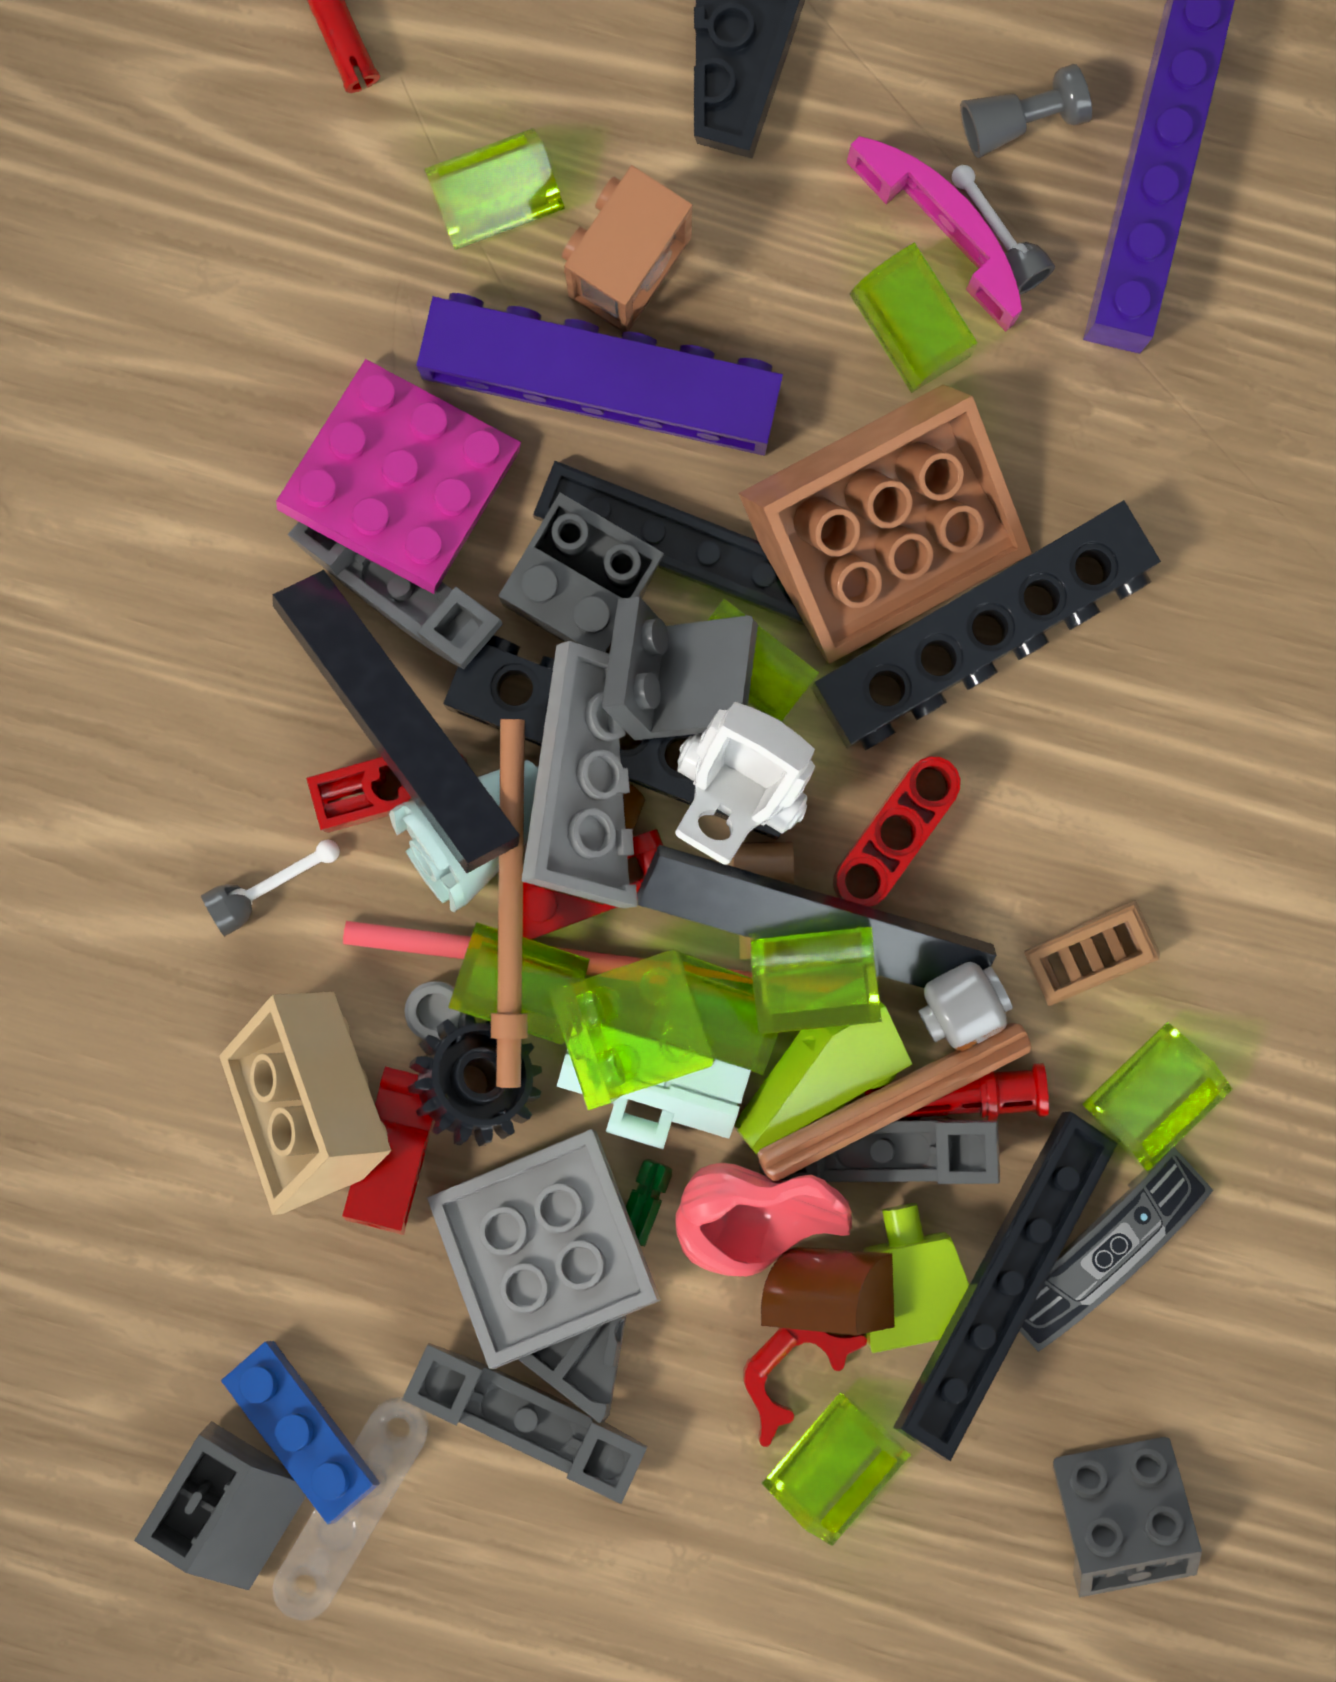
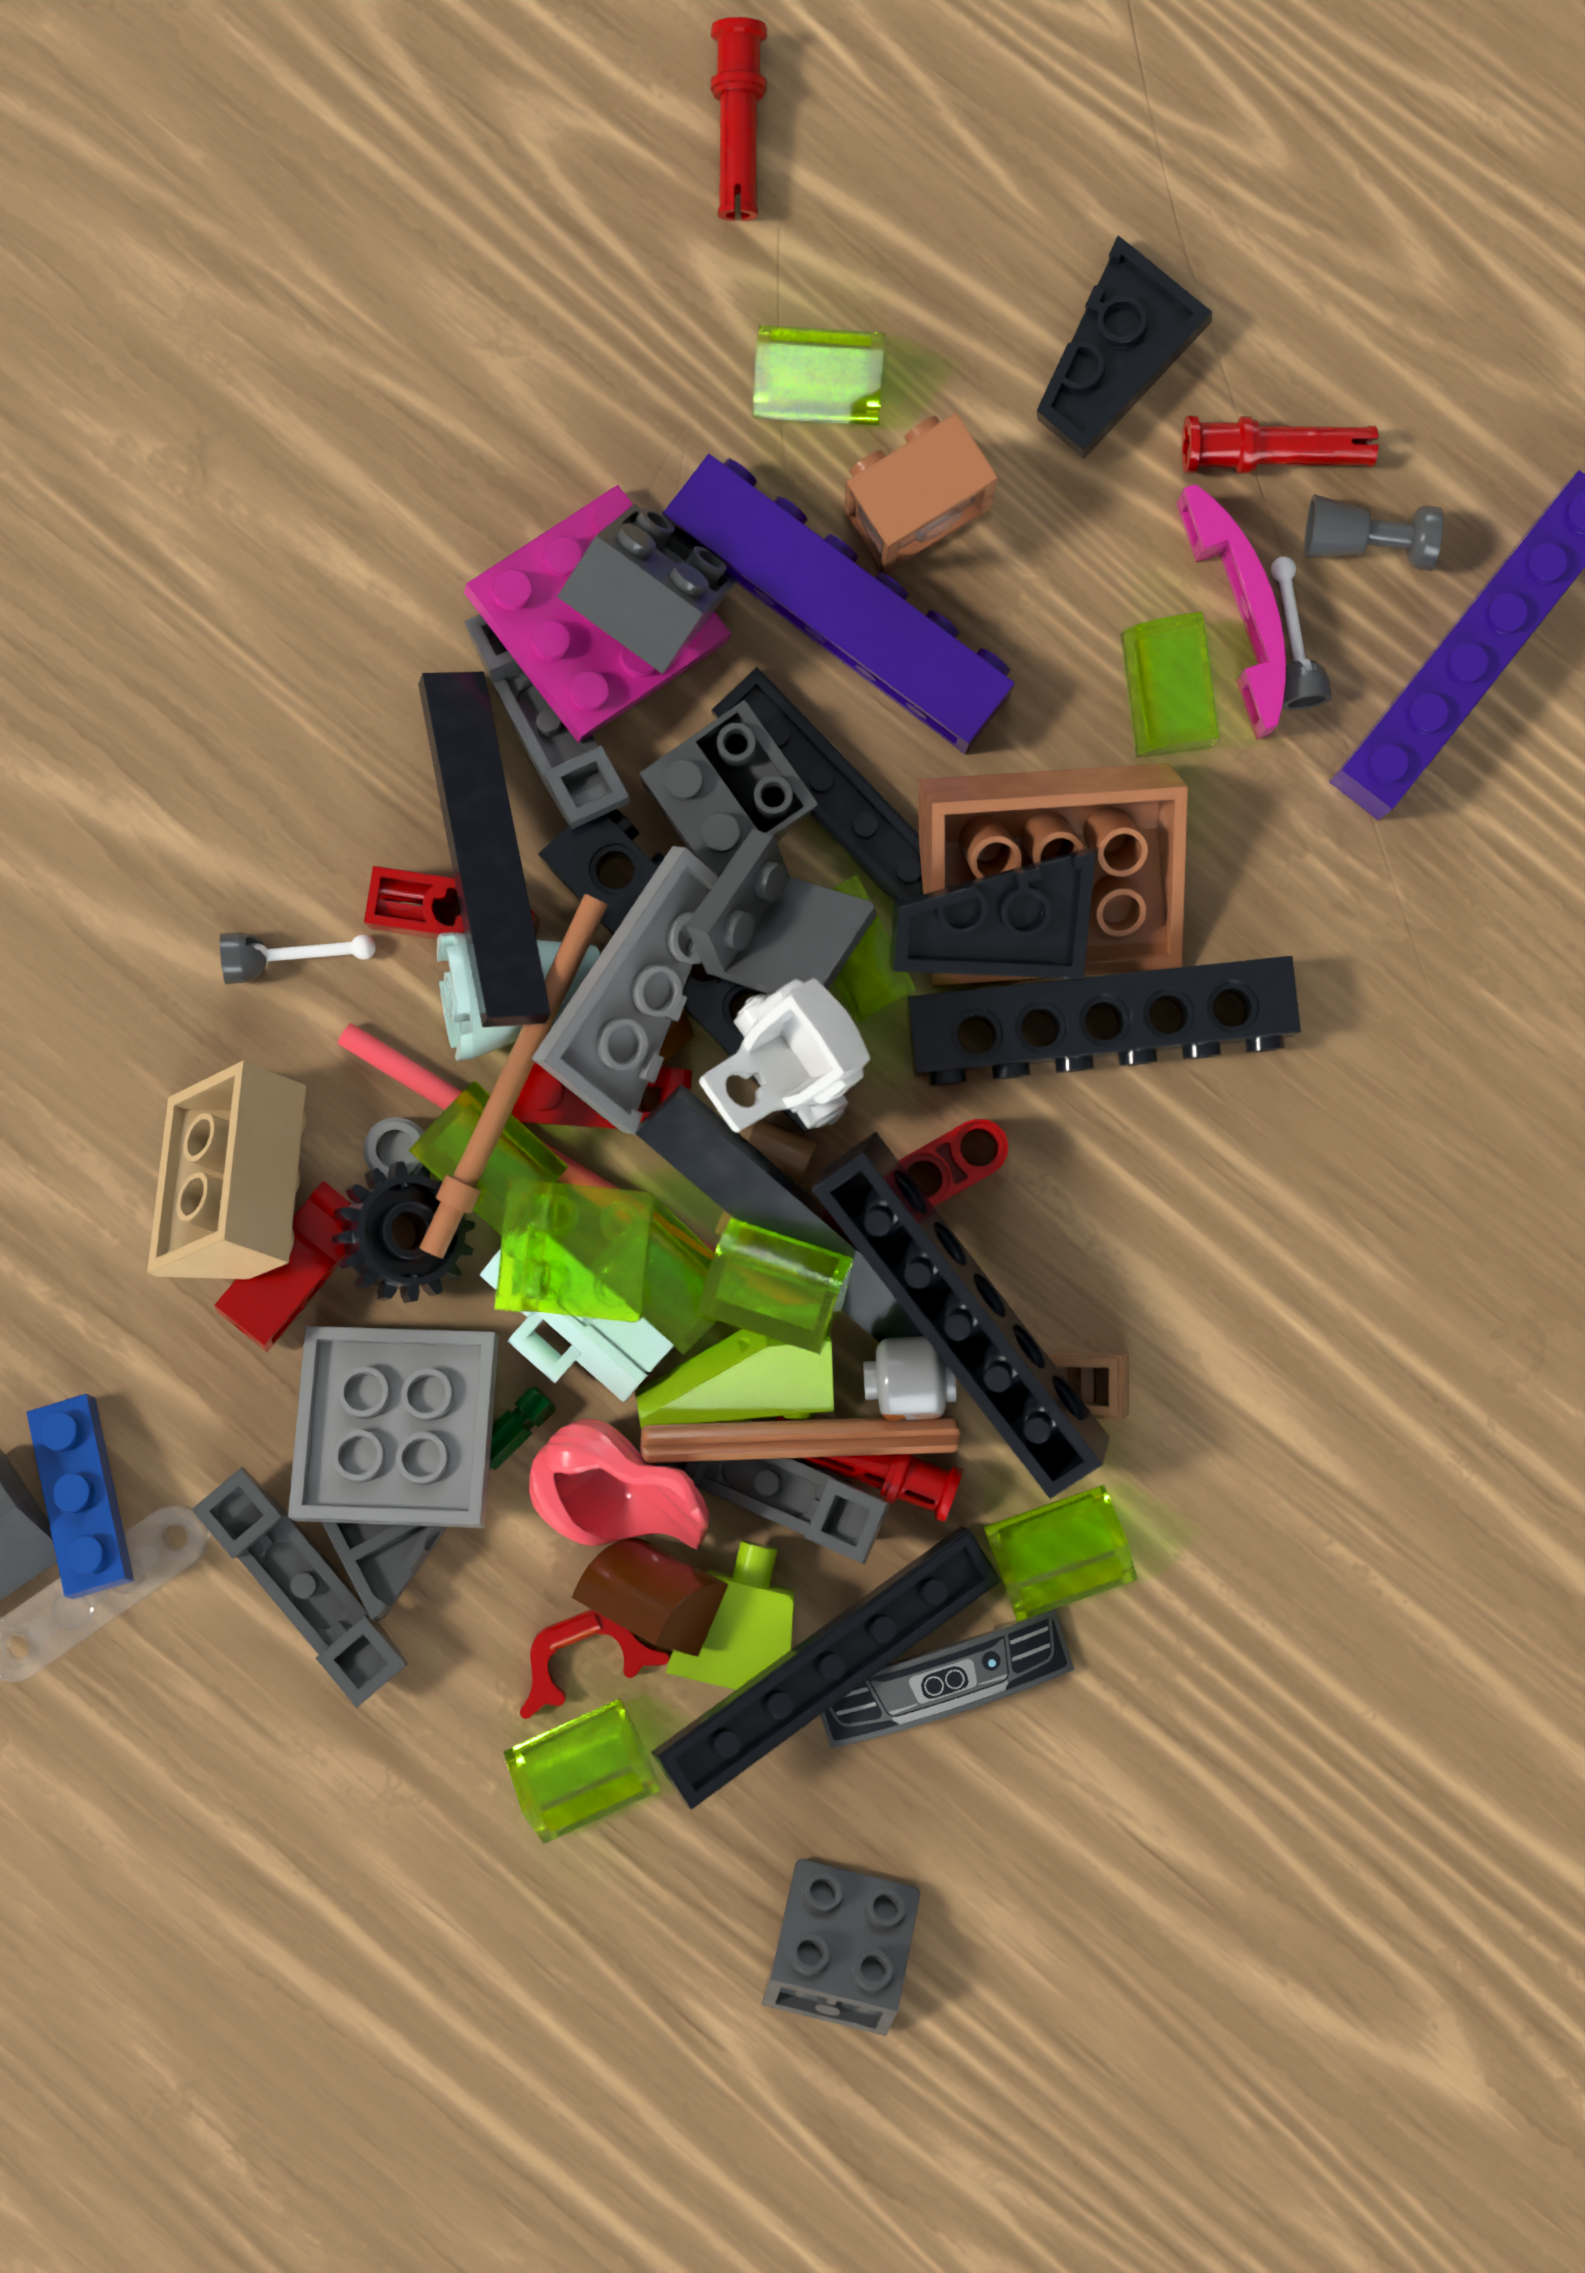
camera: 30 degrees right, 0 degrees up
none -> dark grey slope [557,504,738,674]
none -> black brick [811,1132,1110,1499]
none -> black wing [889,847,1096,979]
none -> red pin [1181,416,1379,474]

